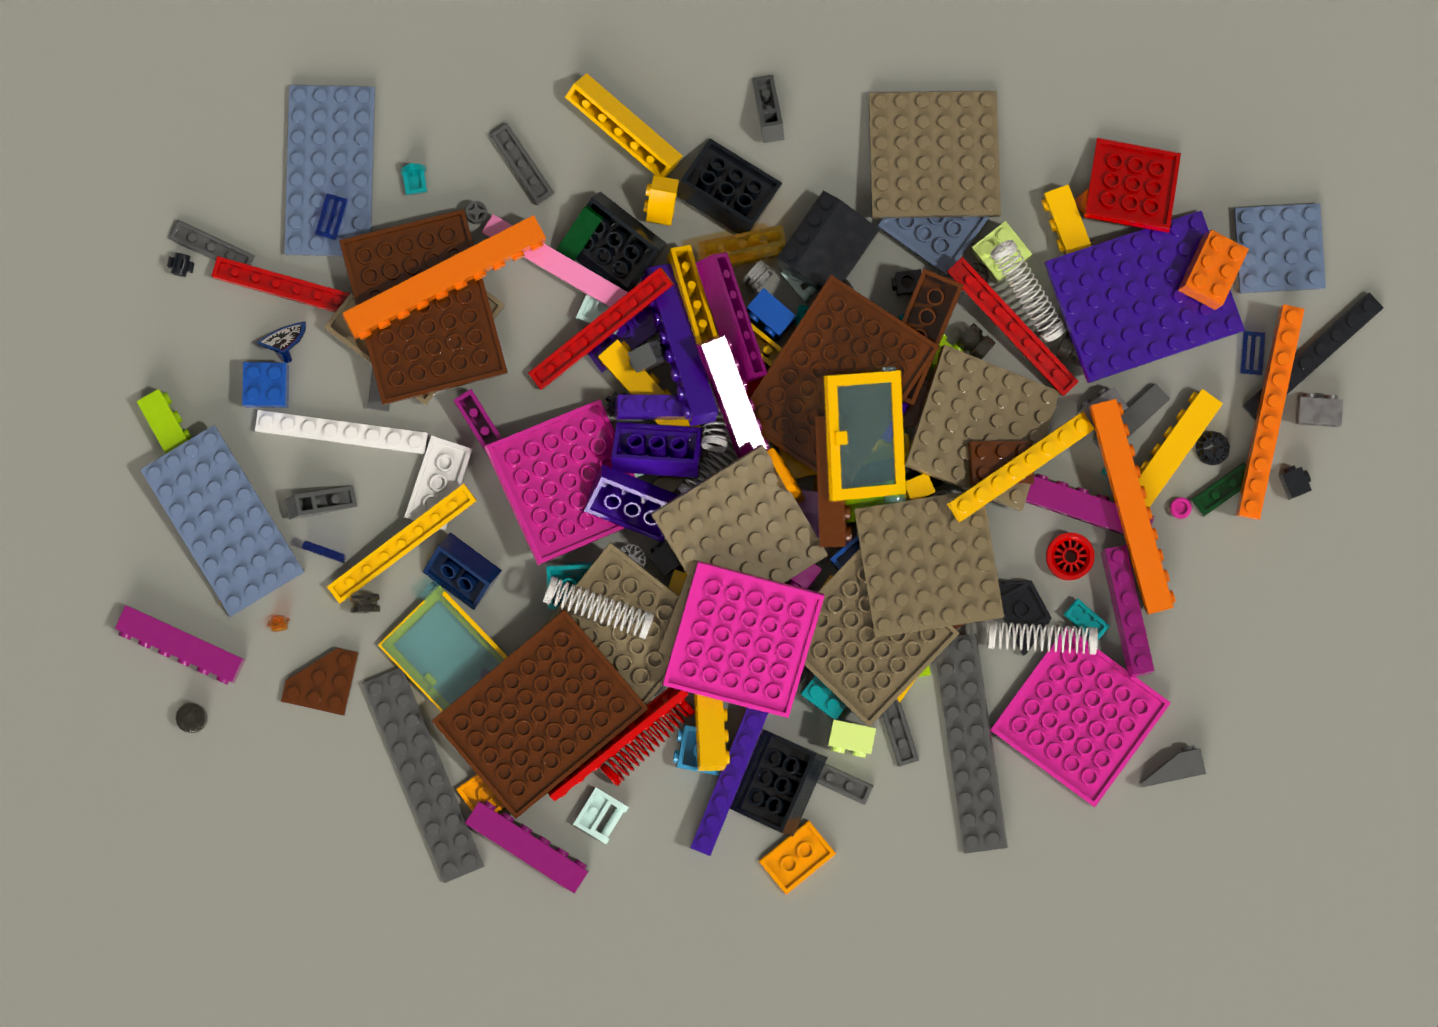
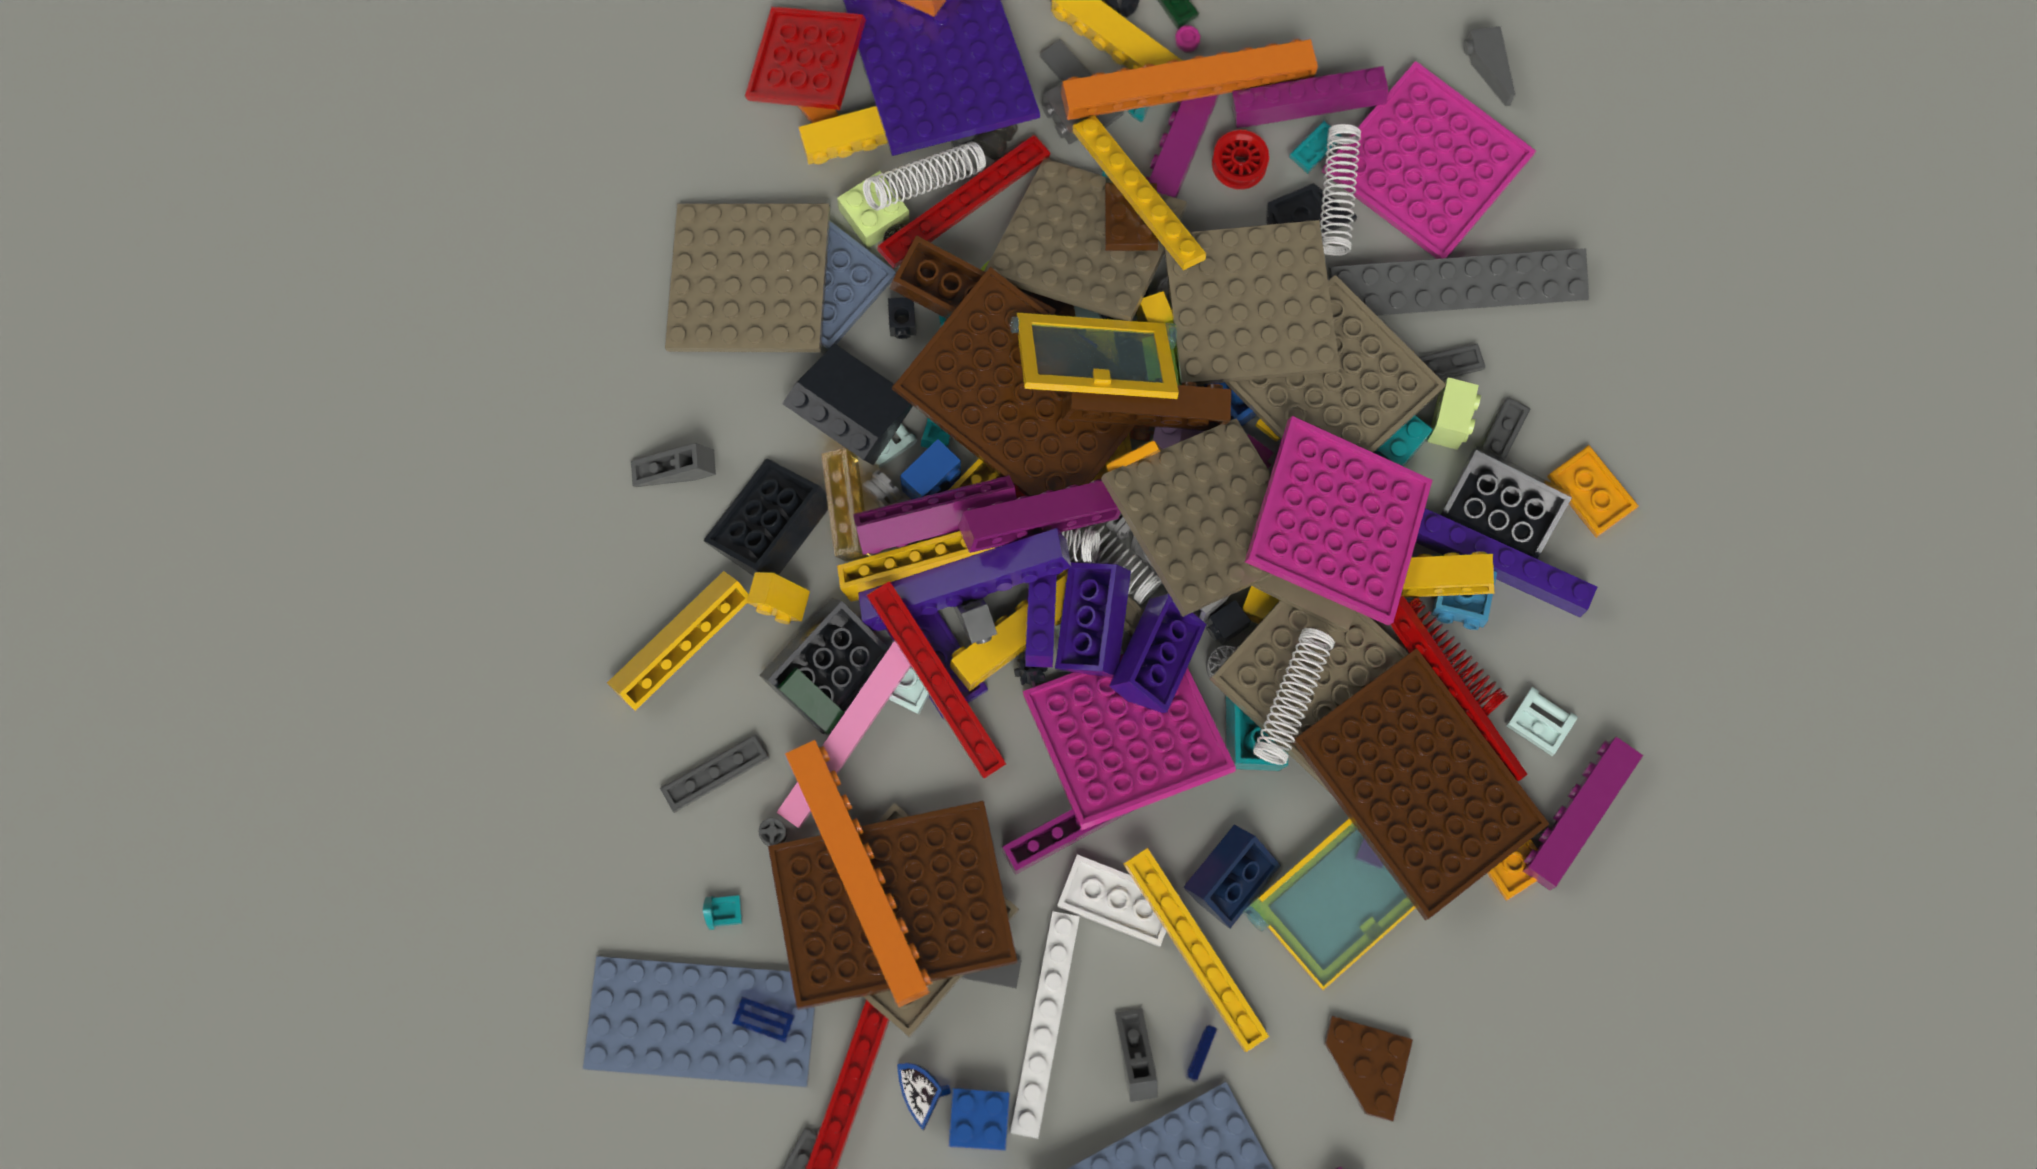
camera: 90 degrees left, 10 degrees down
clear orange plate [267,615,290,632] -> none
clear smoke wheel [350,594,380,614] -> none
dark grey plate [362,667,485,883] -> none
clear smoke wheel [955,323,996,360] -> none

